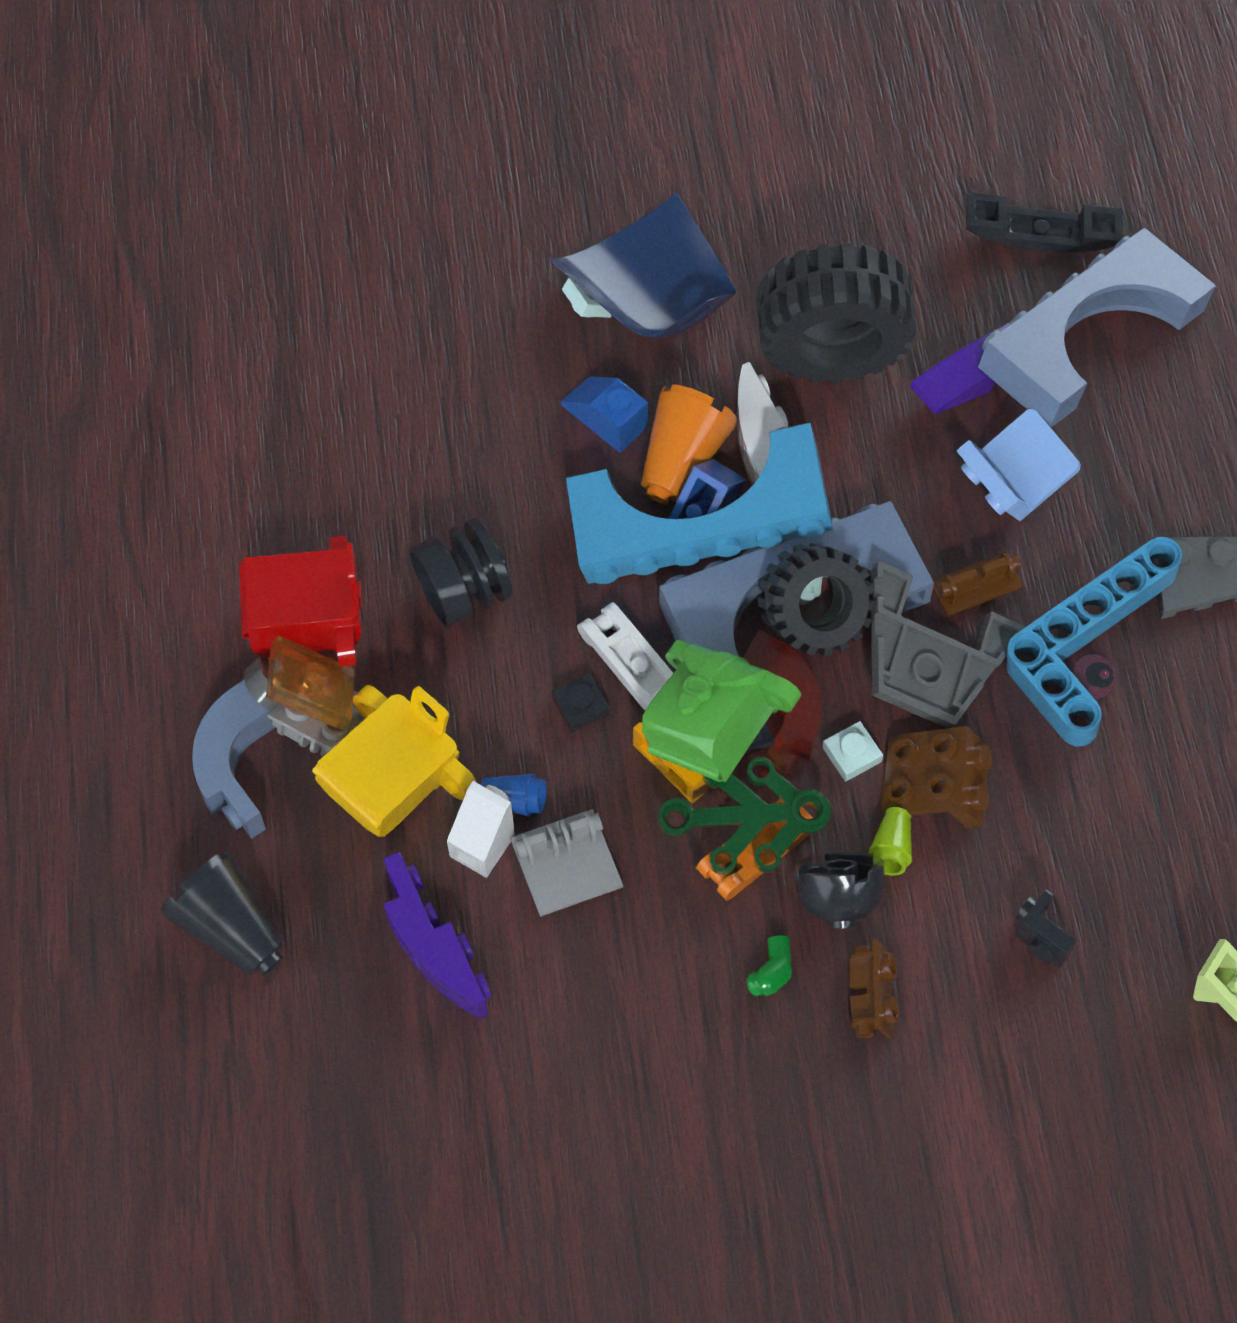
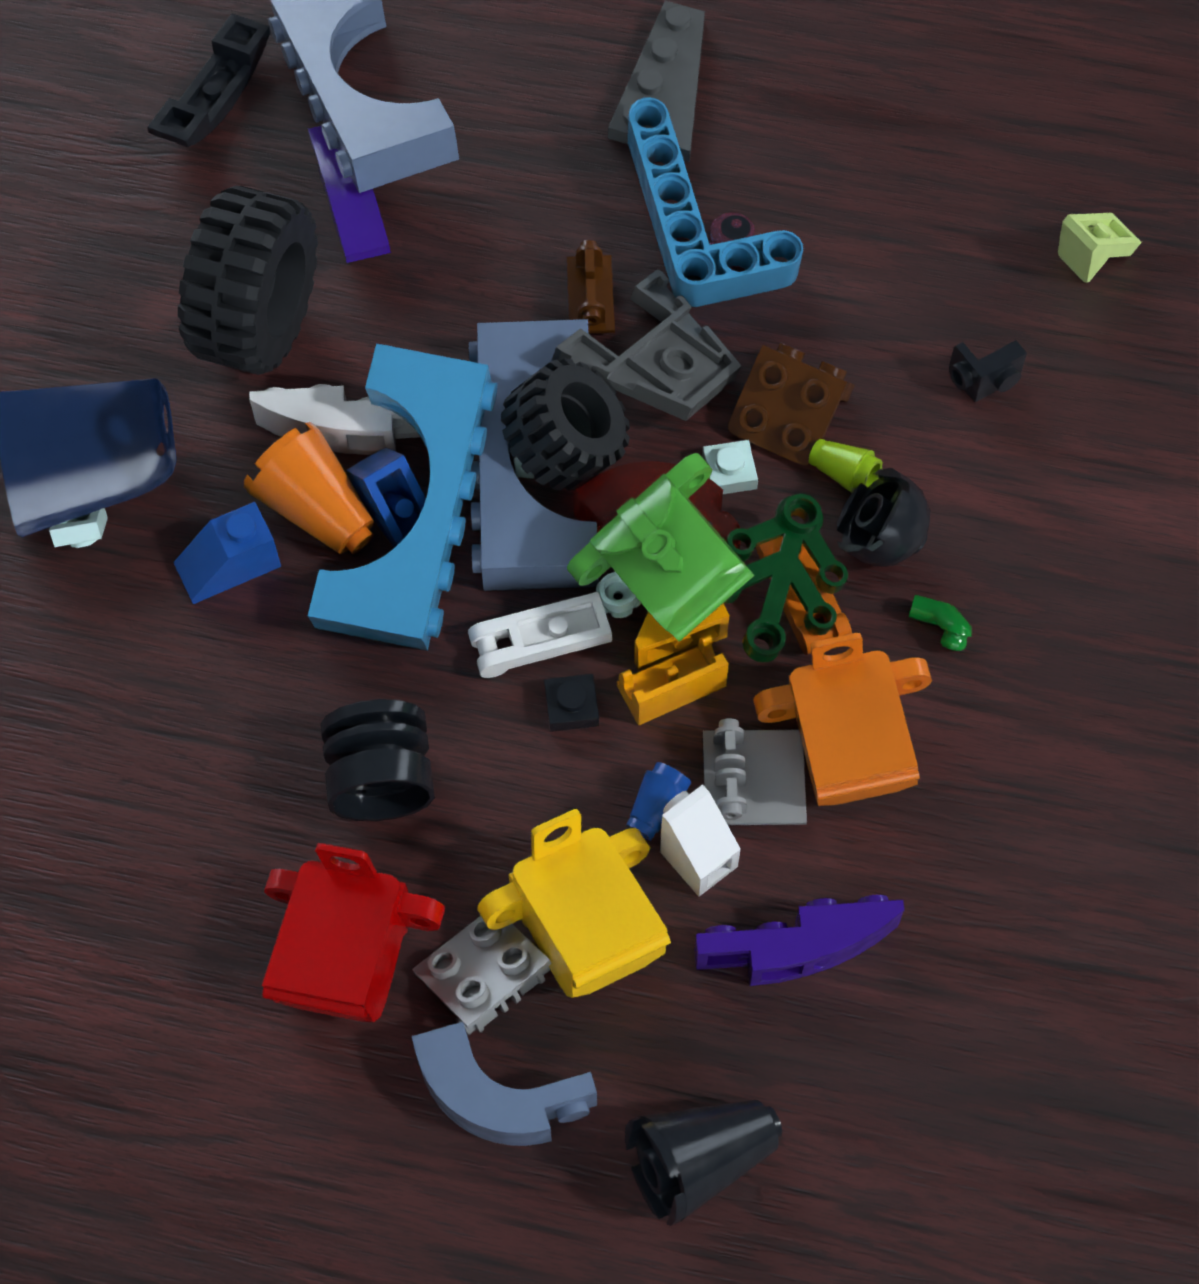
camera: 70 degrees left, 0 degrees up
dark grey beam [245,655,288,711] -> none
clear orange plate [266,635,355,731] -> none
reddish brown hinge [849,939,899,1039] -> none
light blue bracket [957,409,1081,521] -> none
none -> light orange hinge [617,634,729,726]
none -> orange piece [753,633,932,806]

